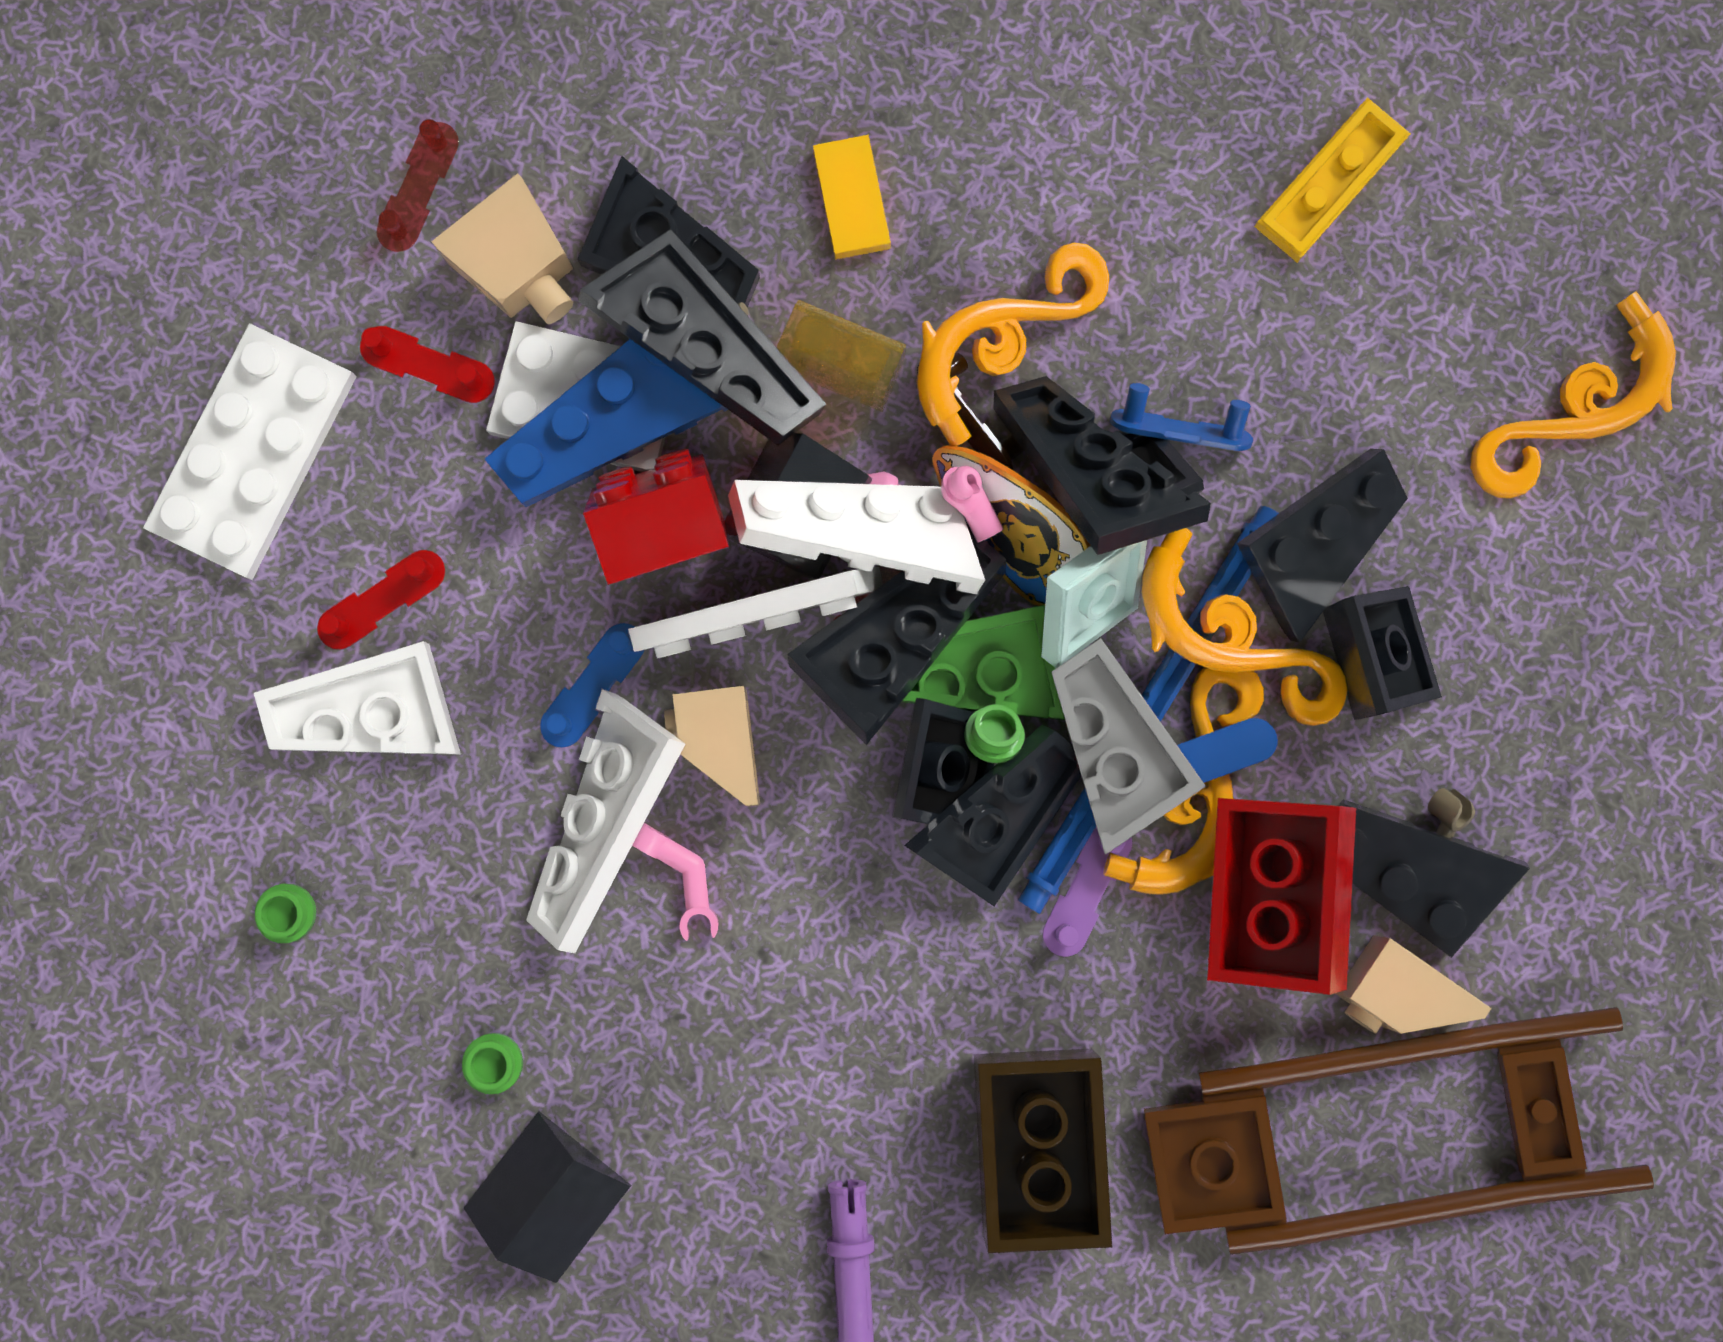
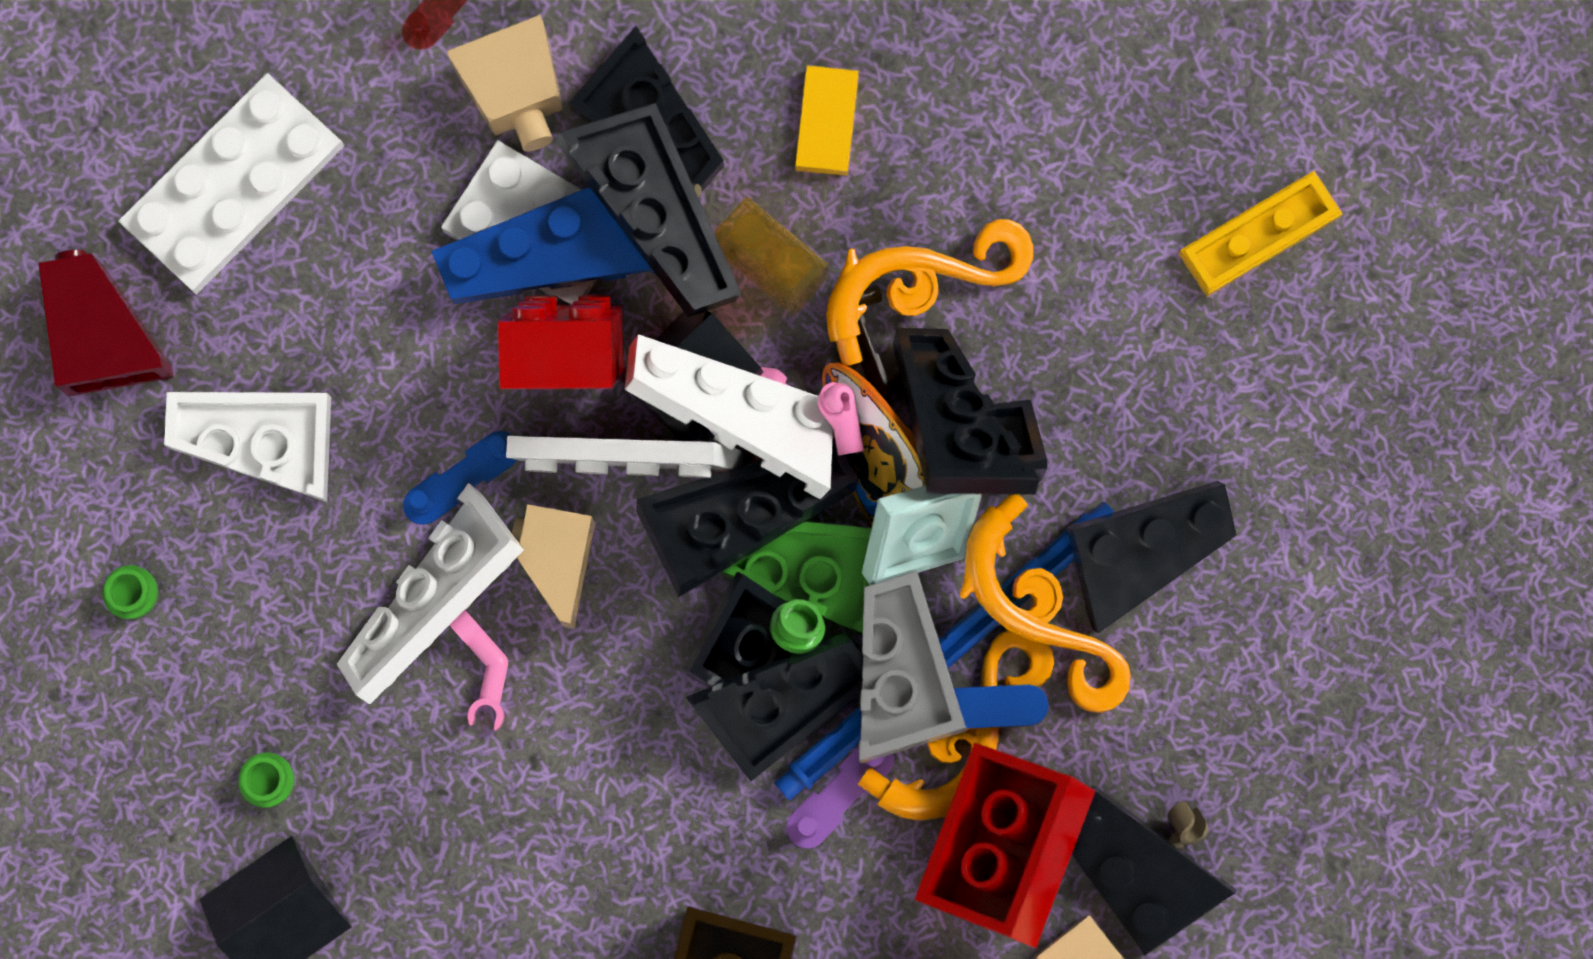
camera: 20 degrees right, 5 degrees down
red piece [317,550,445,649] -> none
red piece [360,326,495,403] -> none
blue piece [1110,383,1253,451] -> none
black slope [1323,586,1442,720] -> none
light orange plant [1470,291,1676,499] -> none
none -> dark red slope [38,250,174,397]

